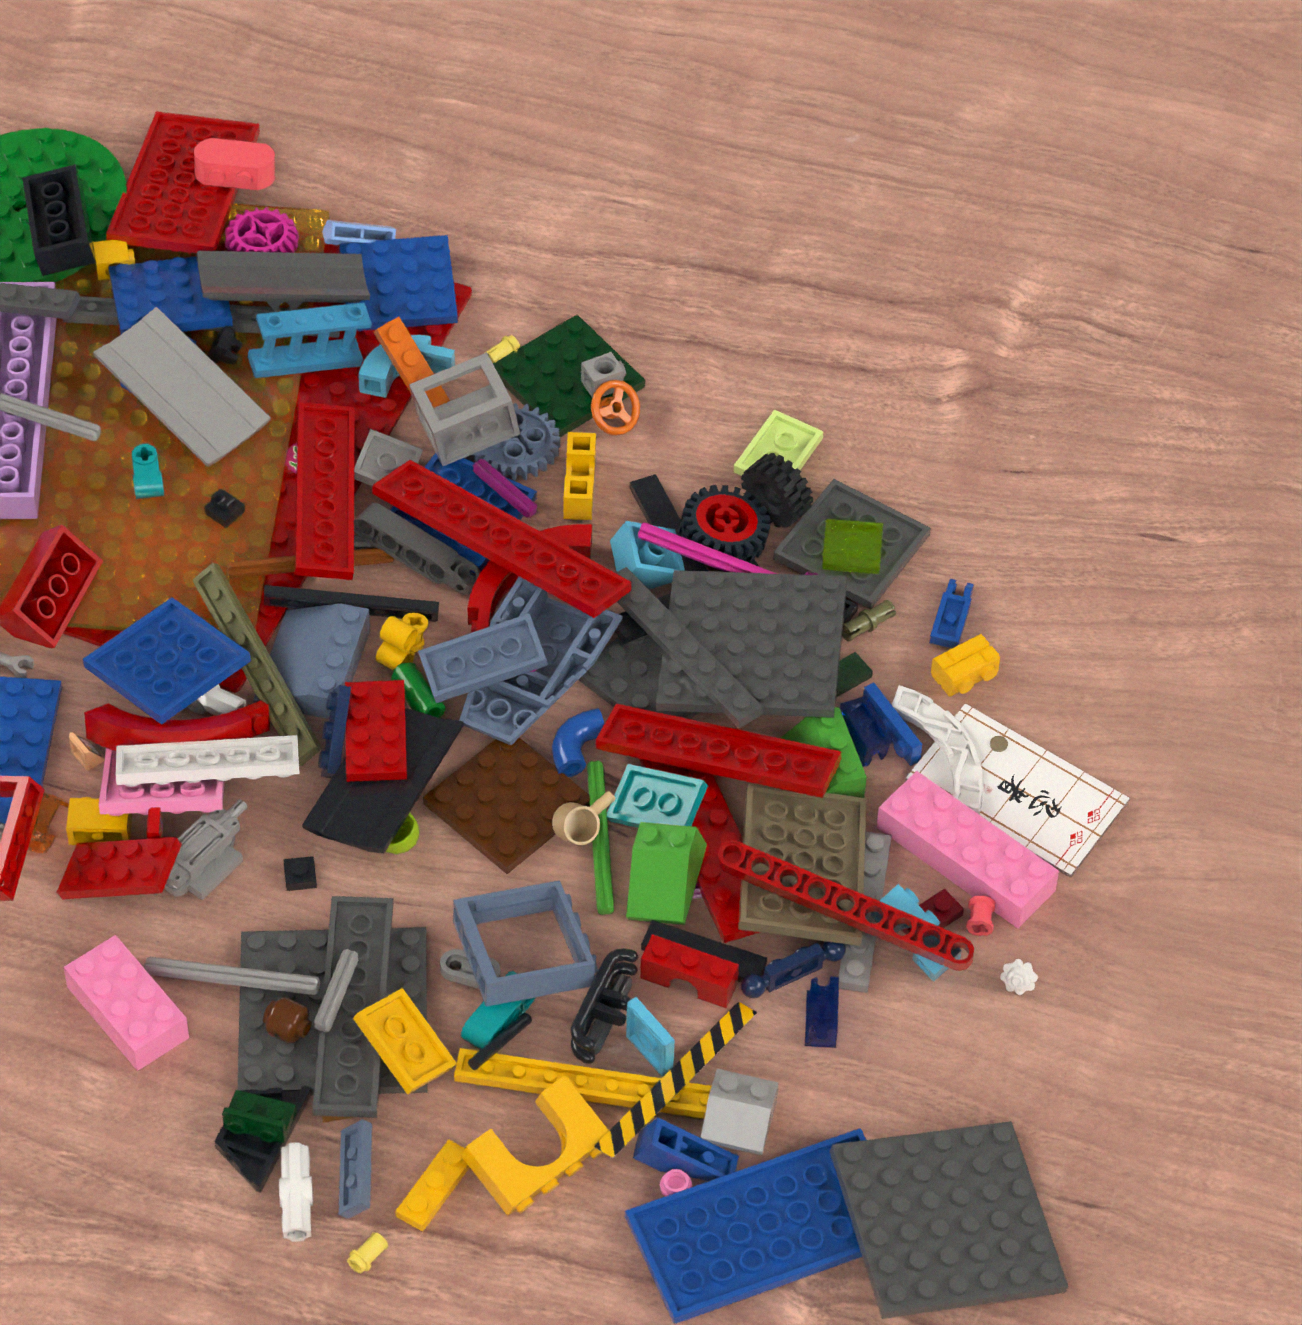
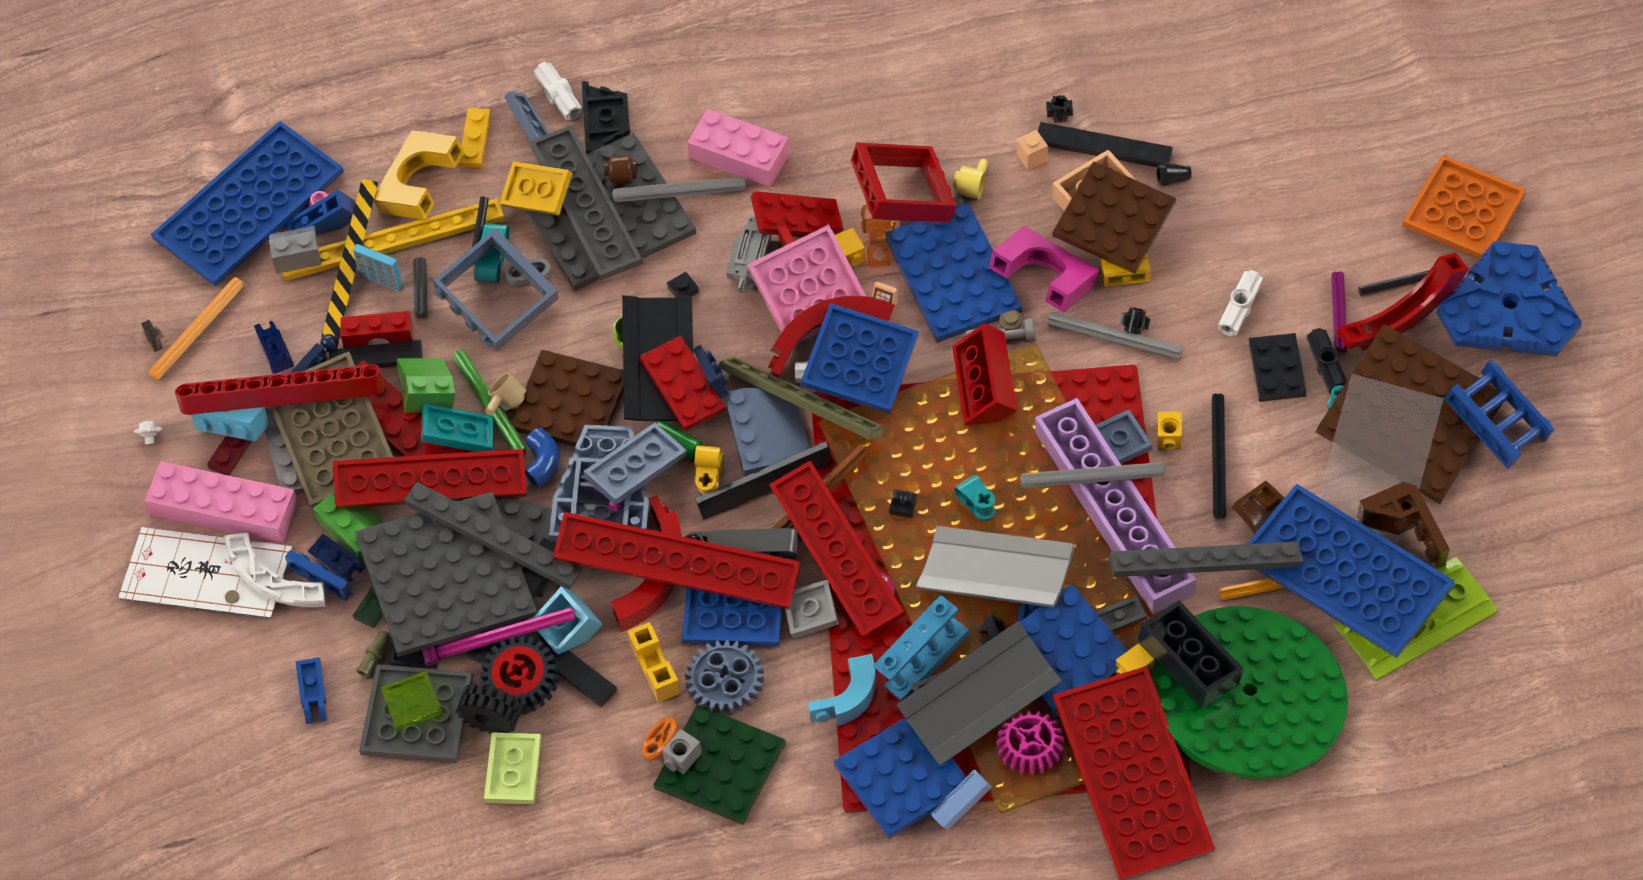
camera: 160 degrees right, 5 degrees up
white plate [116,735,300,787] -> none
coral brick [194,138,275,190] -> none
dark green bracket [222,1090,297,1143] -> none
light grey axle [314,949,359,1032] -> none
light yellow pin [347,1232,388,1273] -> none
orange plate [374,317,450,408] -> none
light grey piece [409,353,520,466] -> none
magenta axle [473,459,537,518] -> none
light yellow pin [484,335,520,363] -> none
black piece [570,948,638,1064] -> none
dark grey plate [830,1121,1068,1319] -> none
yellow brick [931,634,1000,697] -> none
coral bush [966,896,996,936] -> none
none -> clear smoke plate [141,320,164,352]
none -> light orange axle [149,277,244,380]

